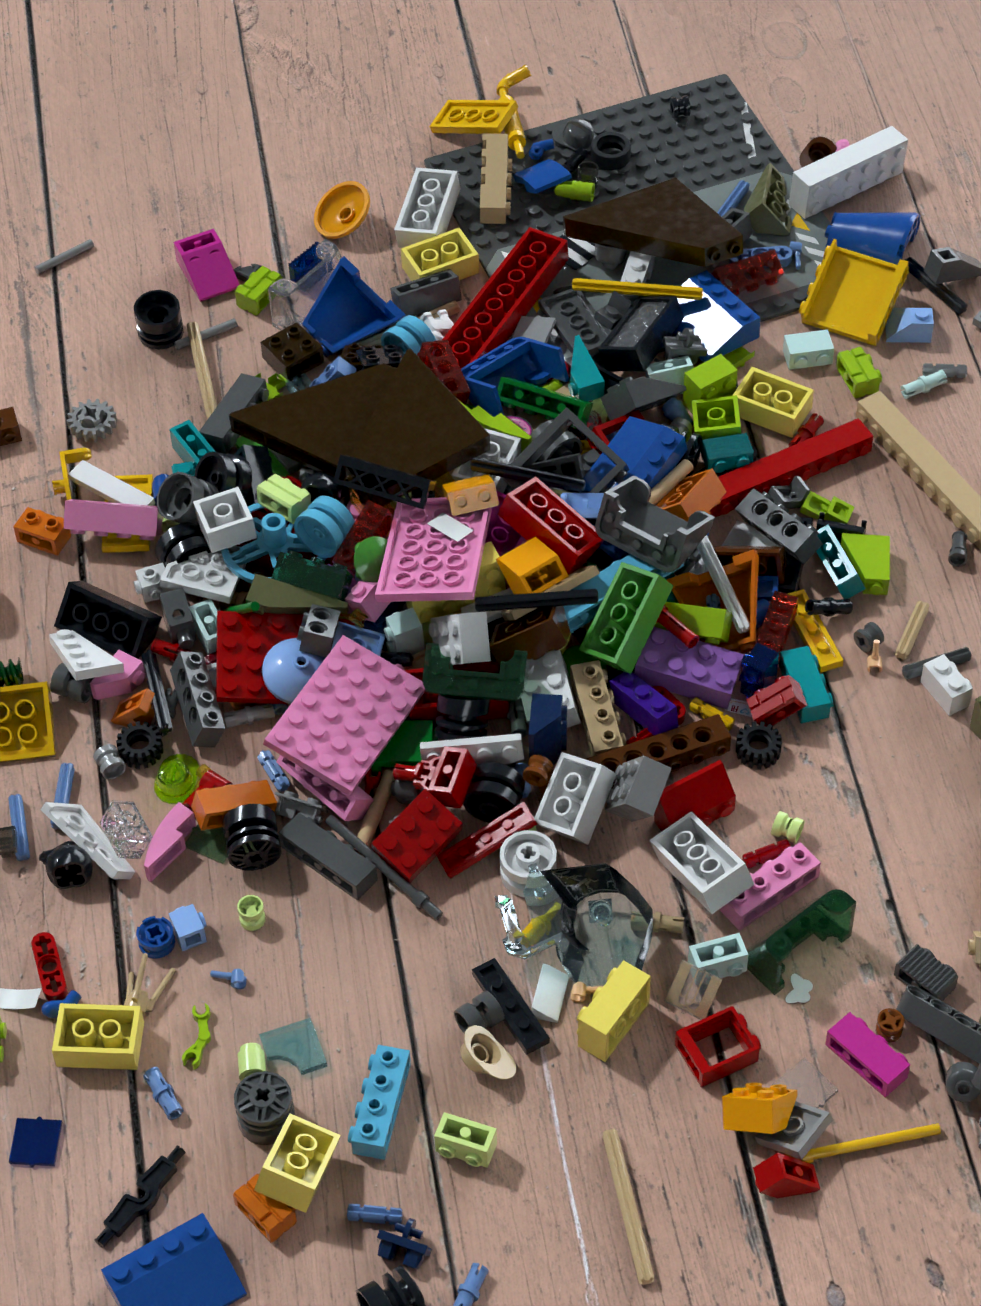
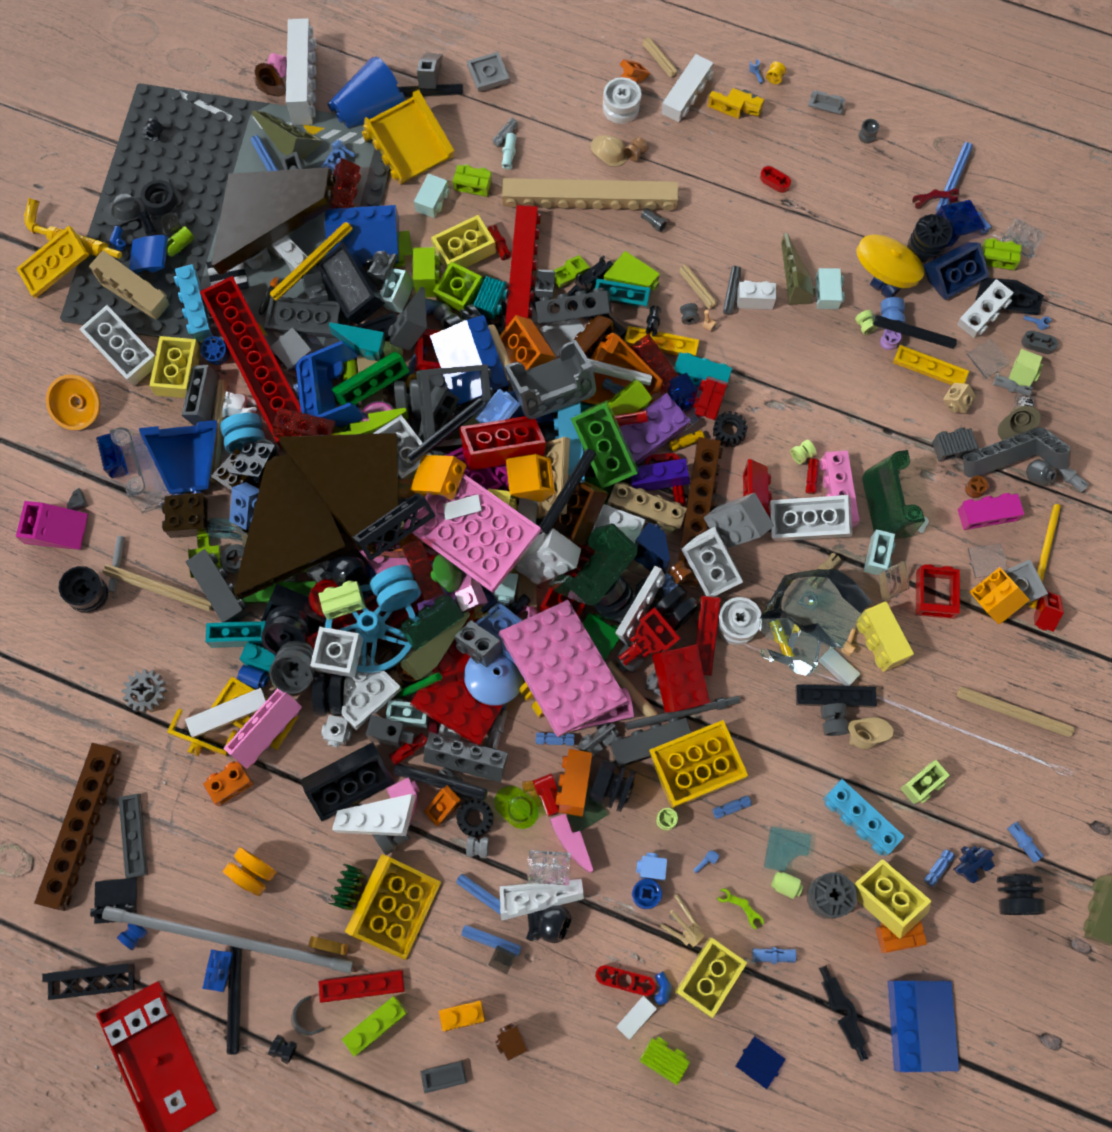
camera: 60 degrees left, 20 degrees up
lime brick [235,266,284,316] -> none
light blue slope [885,308,934,343] -> none
none -> medium azure brick [174,264,214,342]
none -> blue wheel [200,336,230,365]
none -> yellow slope [649,720,748,809]
none -> medium blue axle [712,795,752,819]

